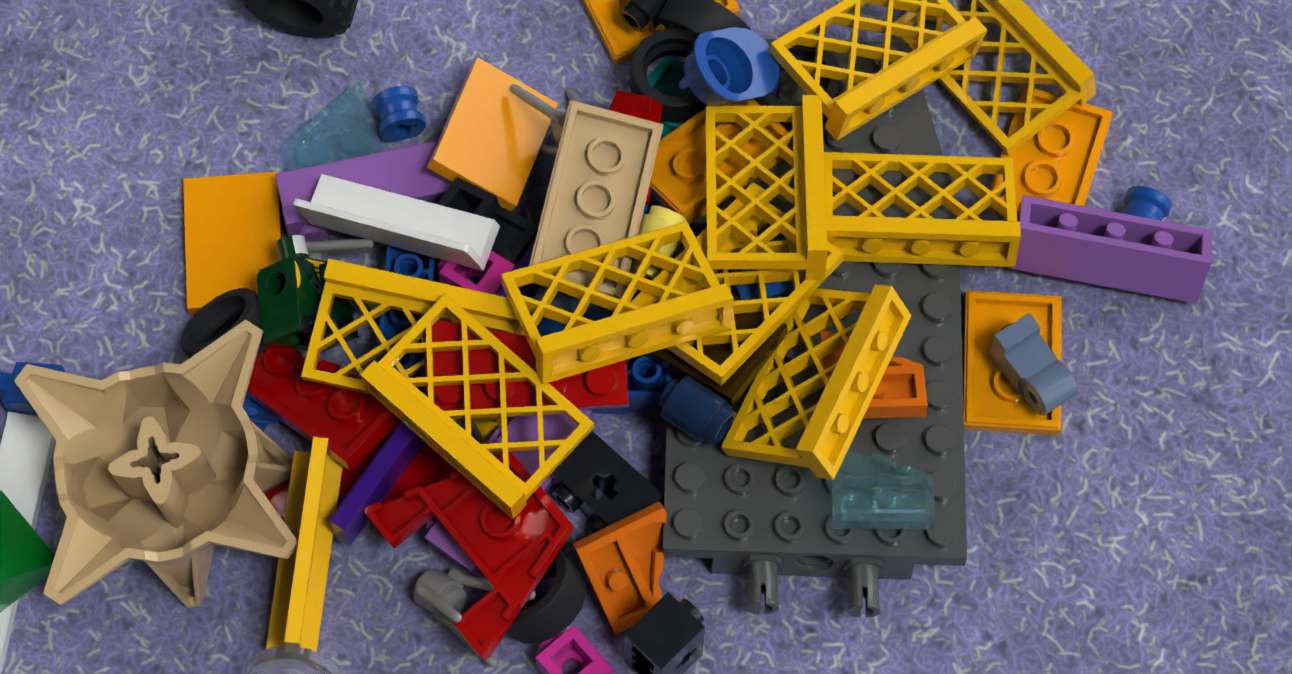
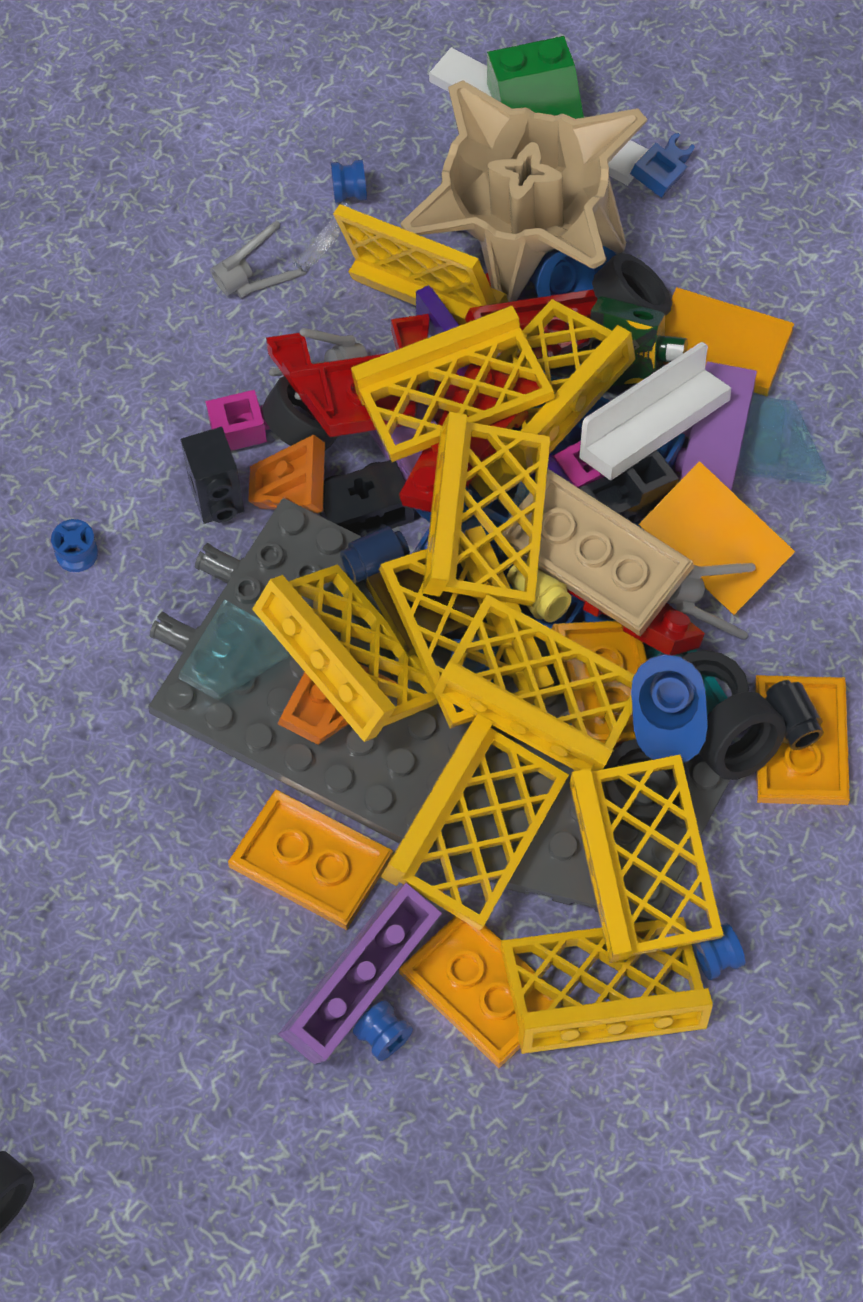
camera: 120 degrees right, 5 degrees down
blue wheel [372,86,426,142] -> none
sand blue leg [988,313,1078,416] -> none

